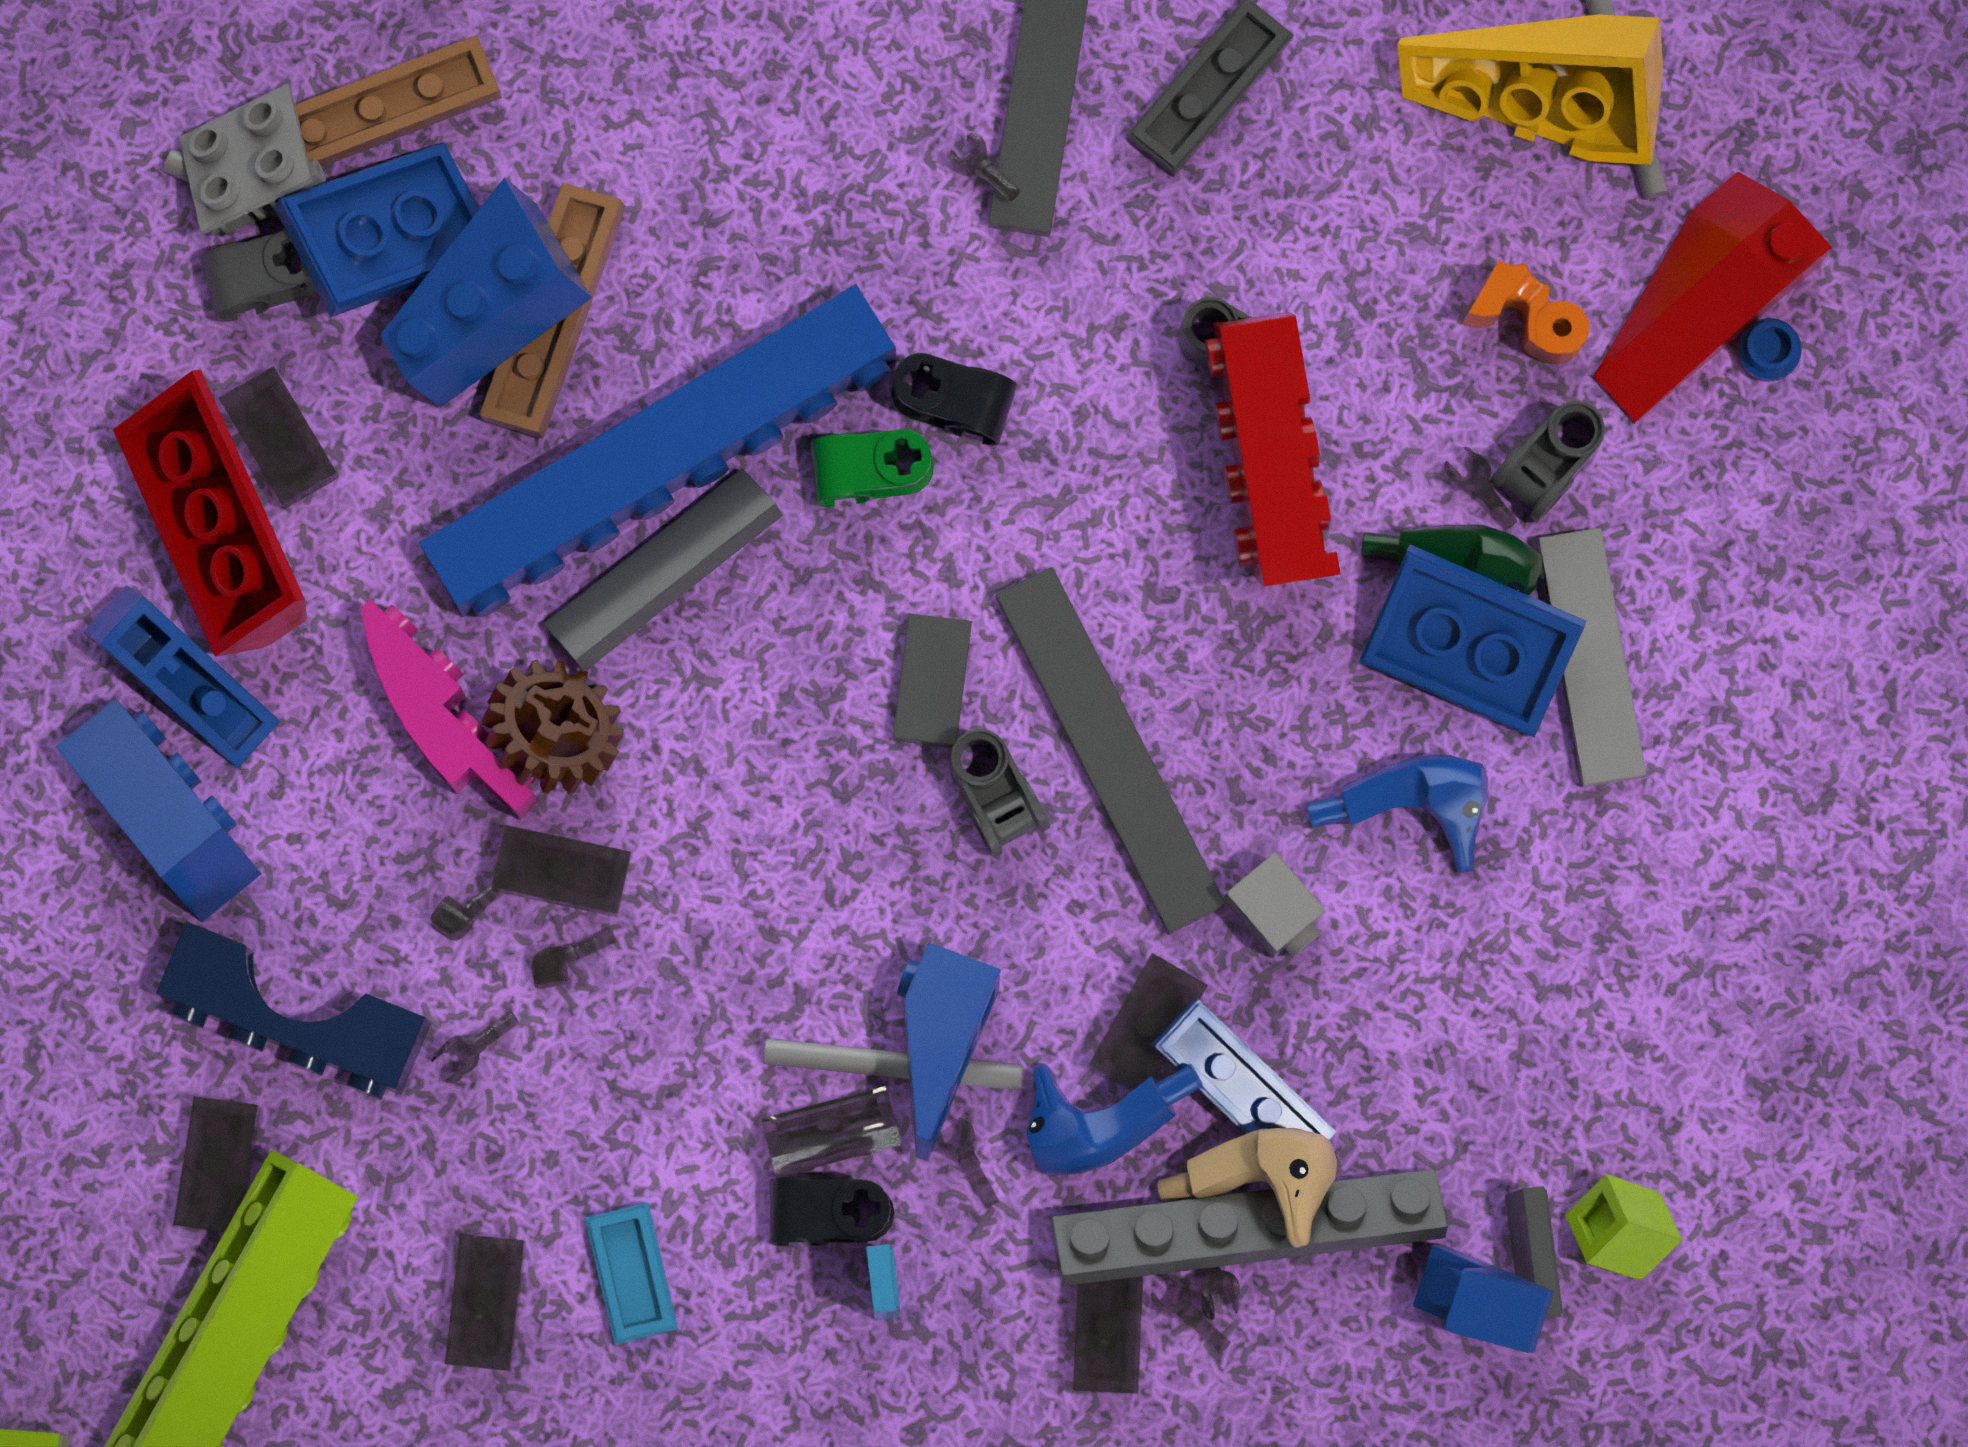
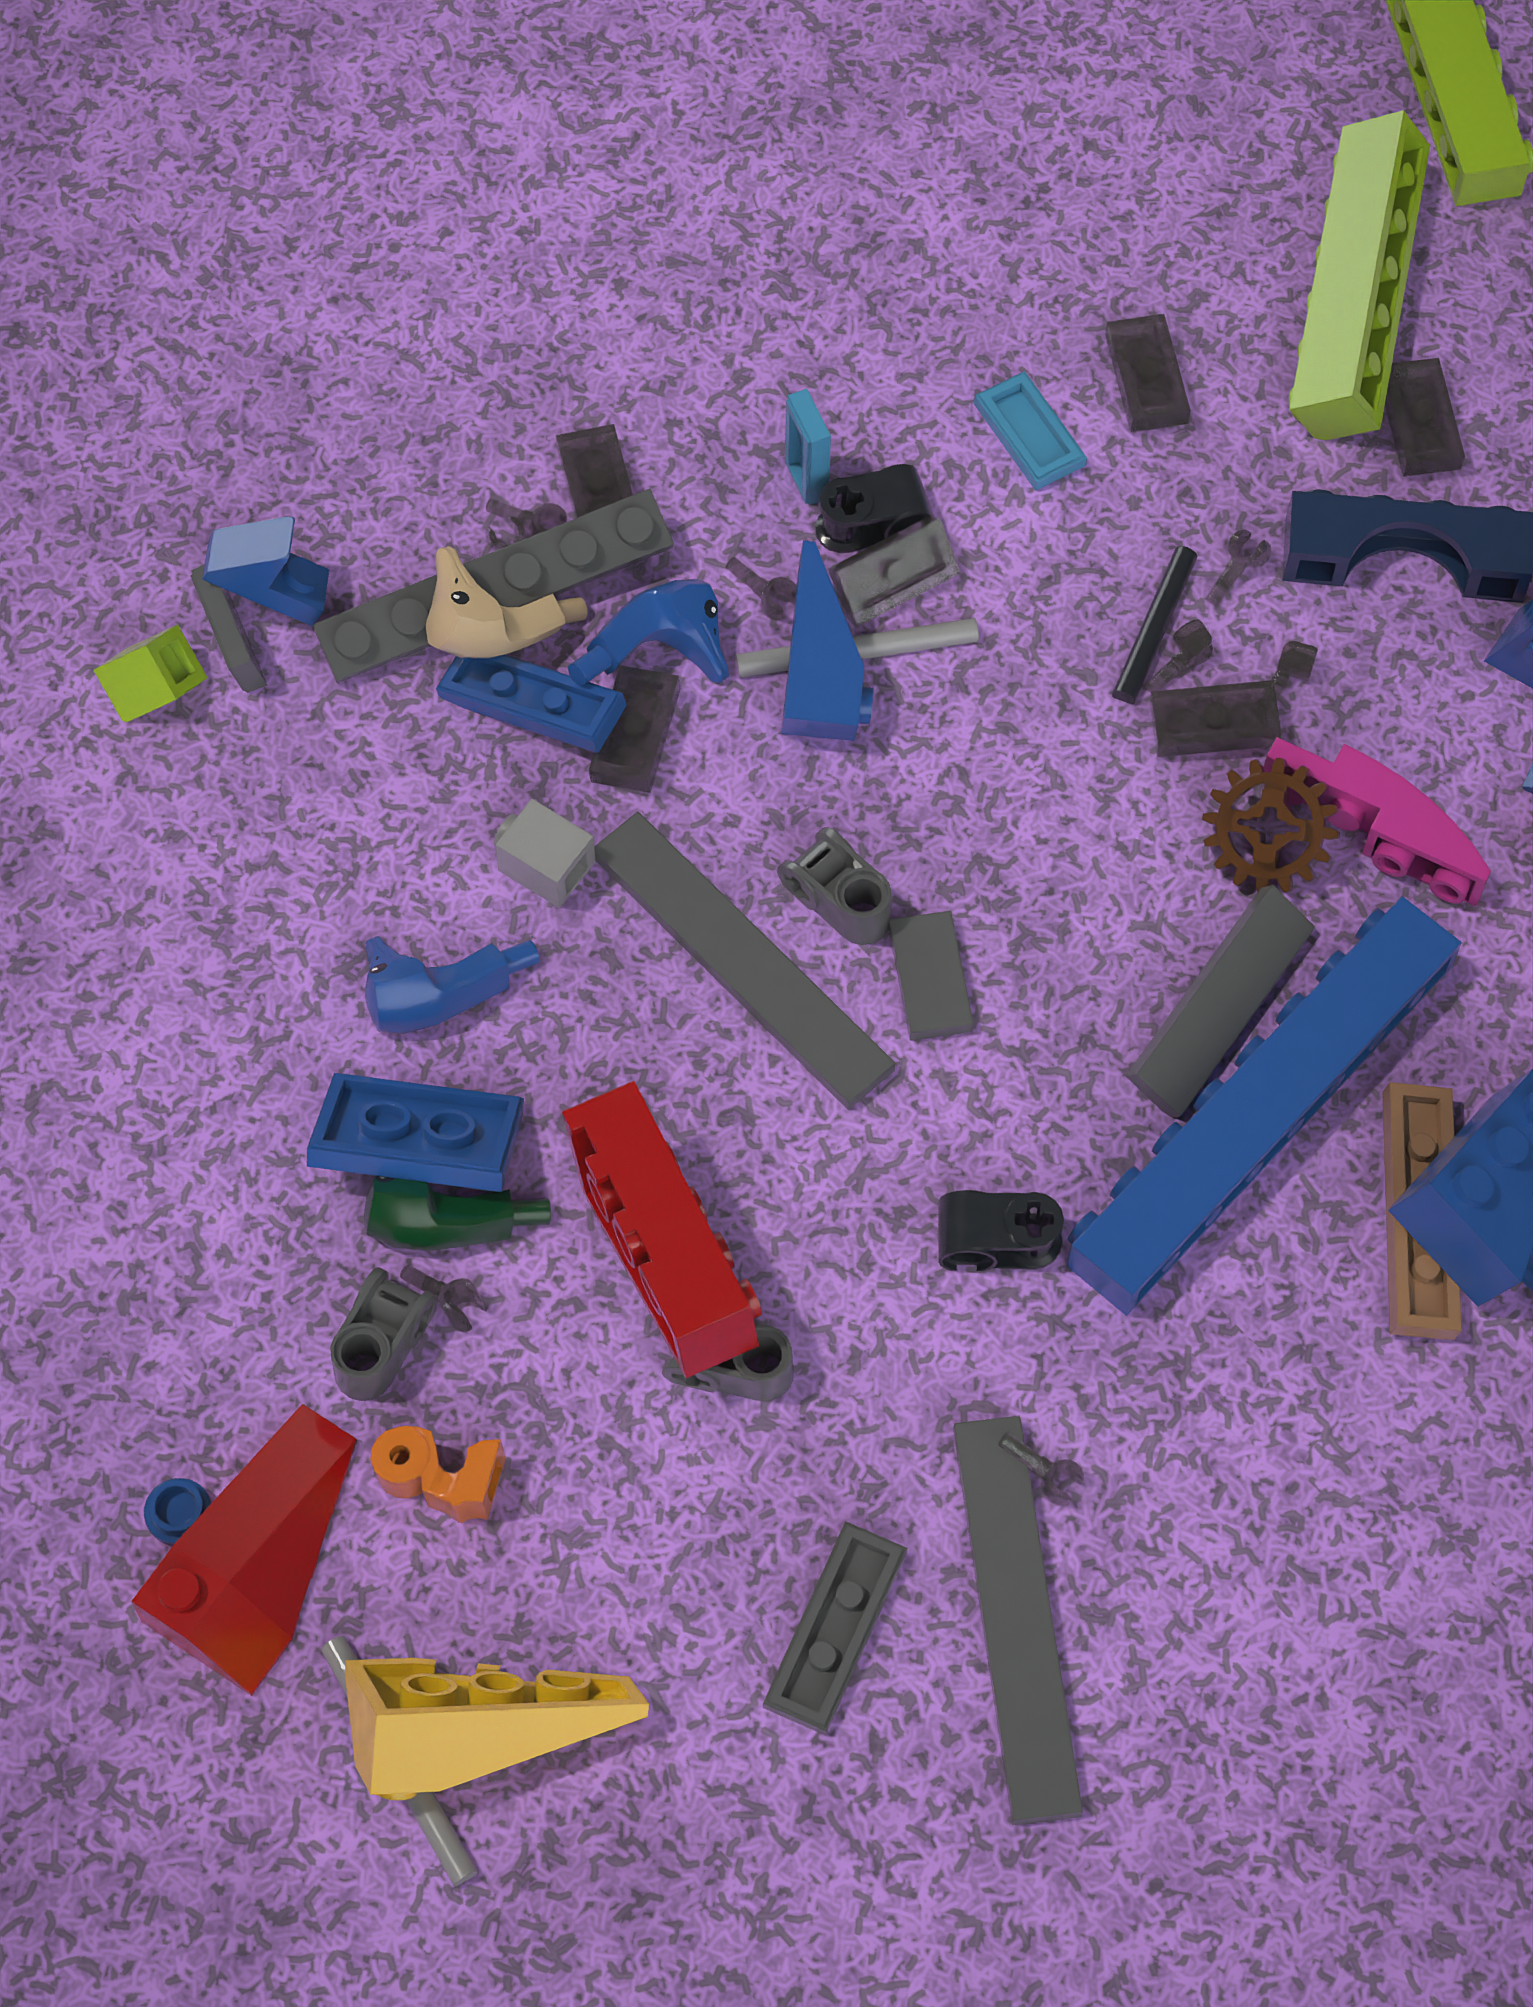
camera: 165 degrees right, 15 degrees down
green piece [810,429,934,507] -> none
light grey tile [1537,528,1647,788] -> none
none -> black bar [1112,546,1198,705]

